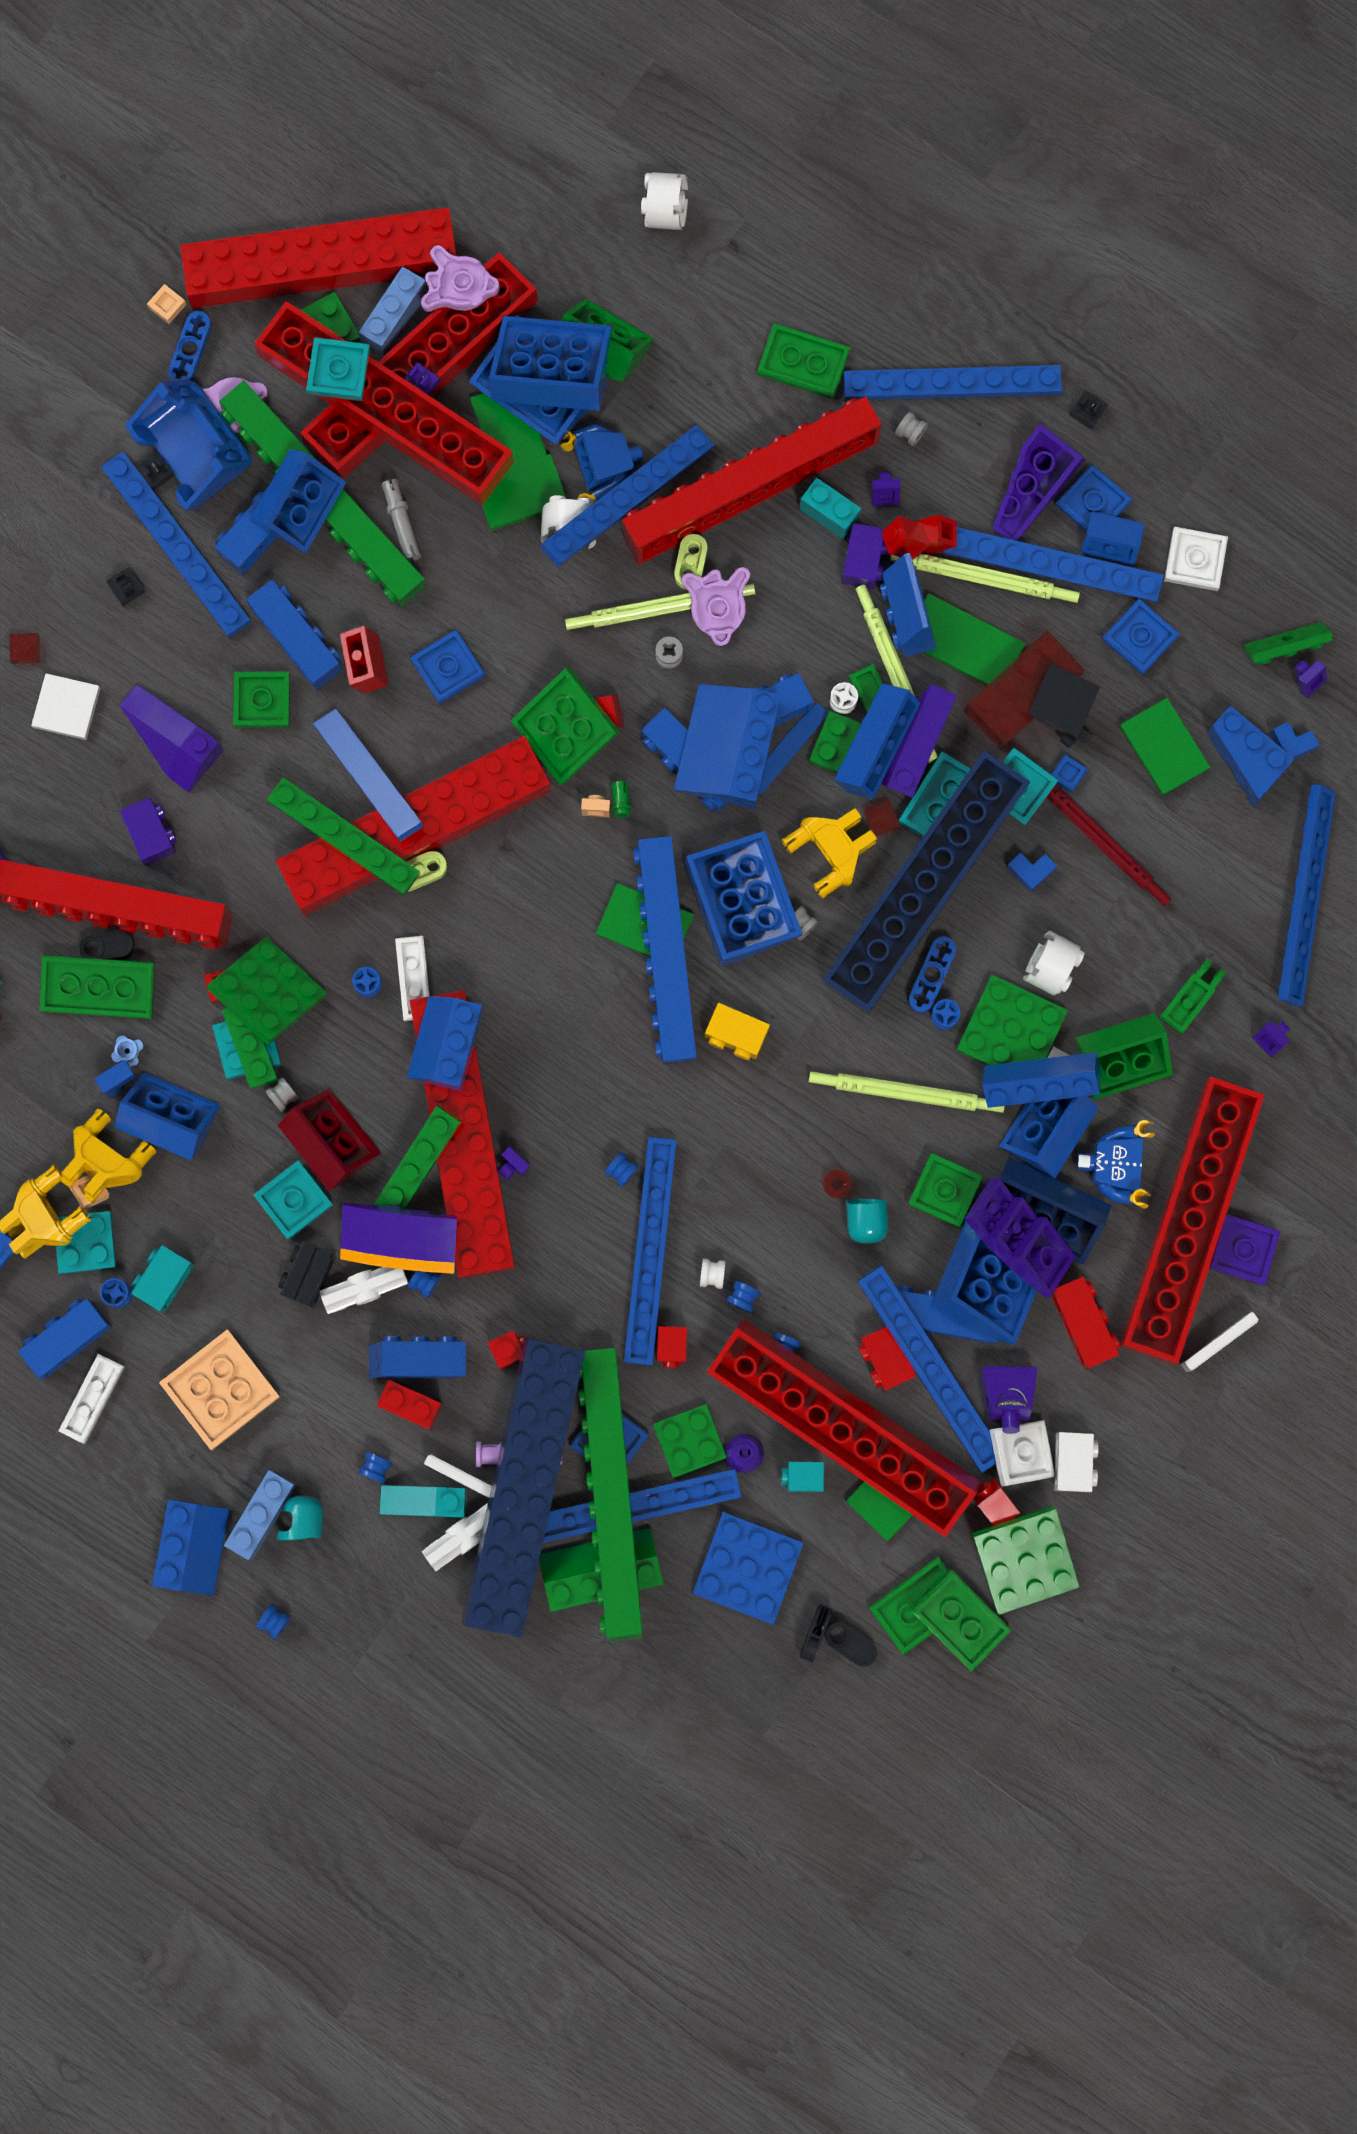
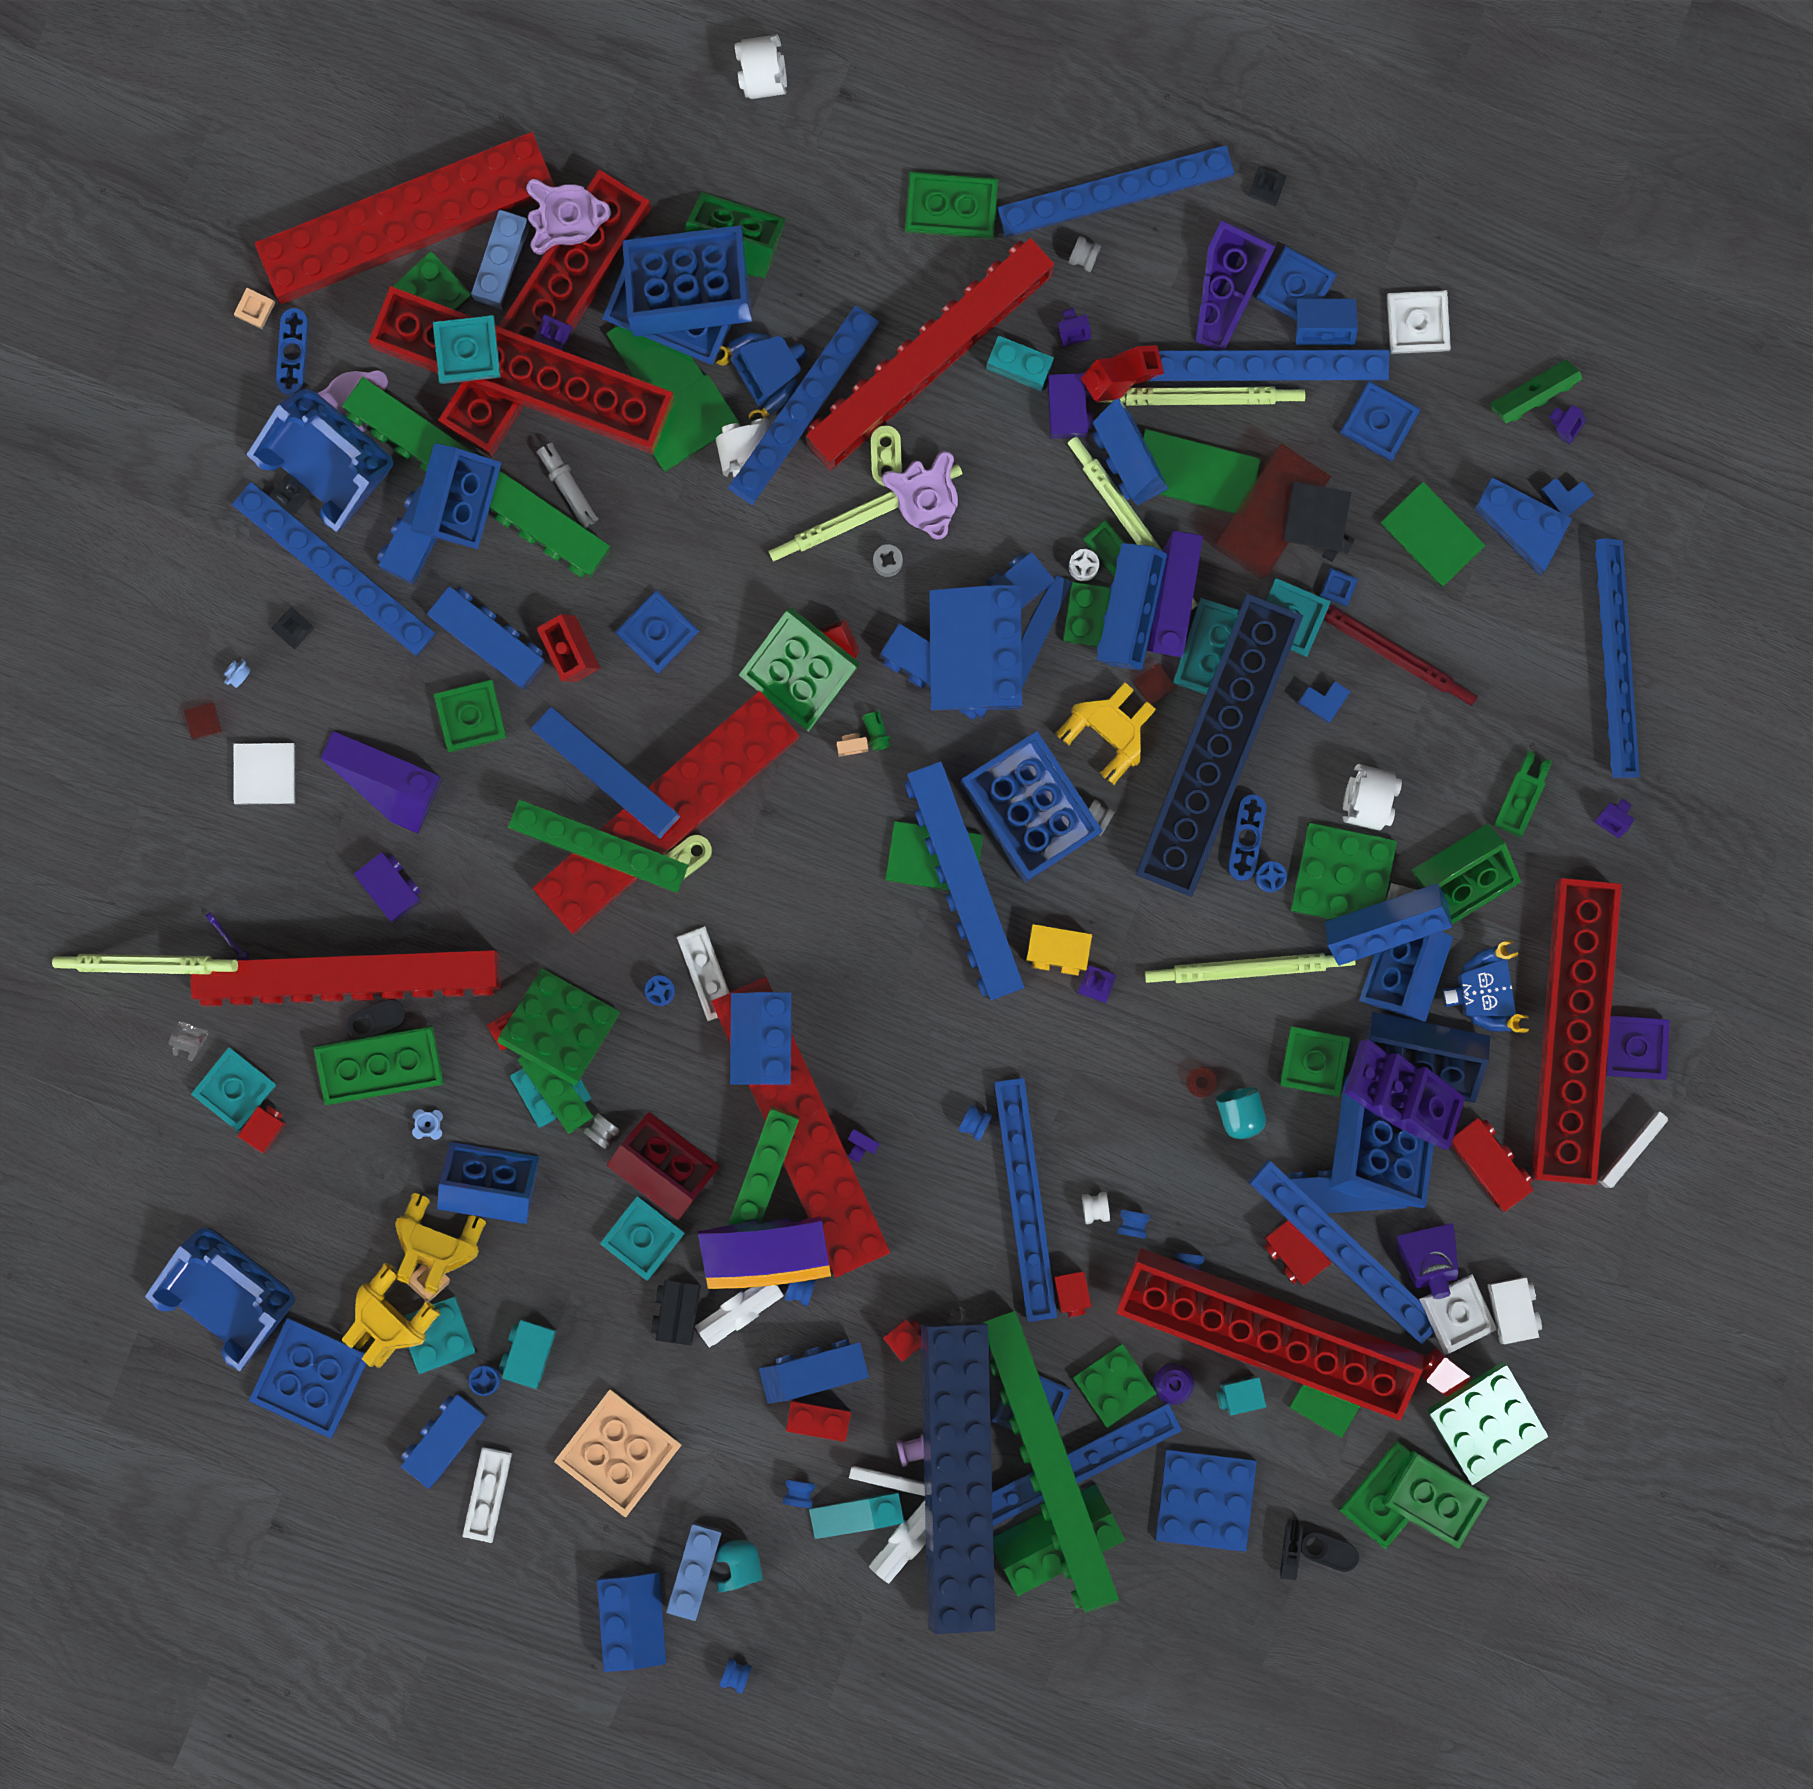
camera: 20 degrees left, 5 degrees up
blue piece [95,1060,136,1098] -> none
none -> light blue plate [224,659,251,688]
none -> dark purple tile [1078,965,1116,1004]

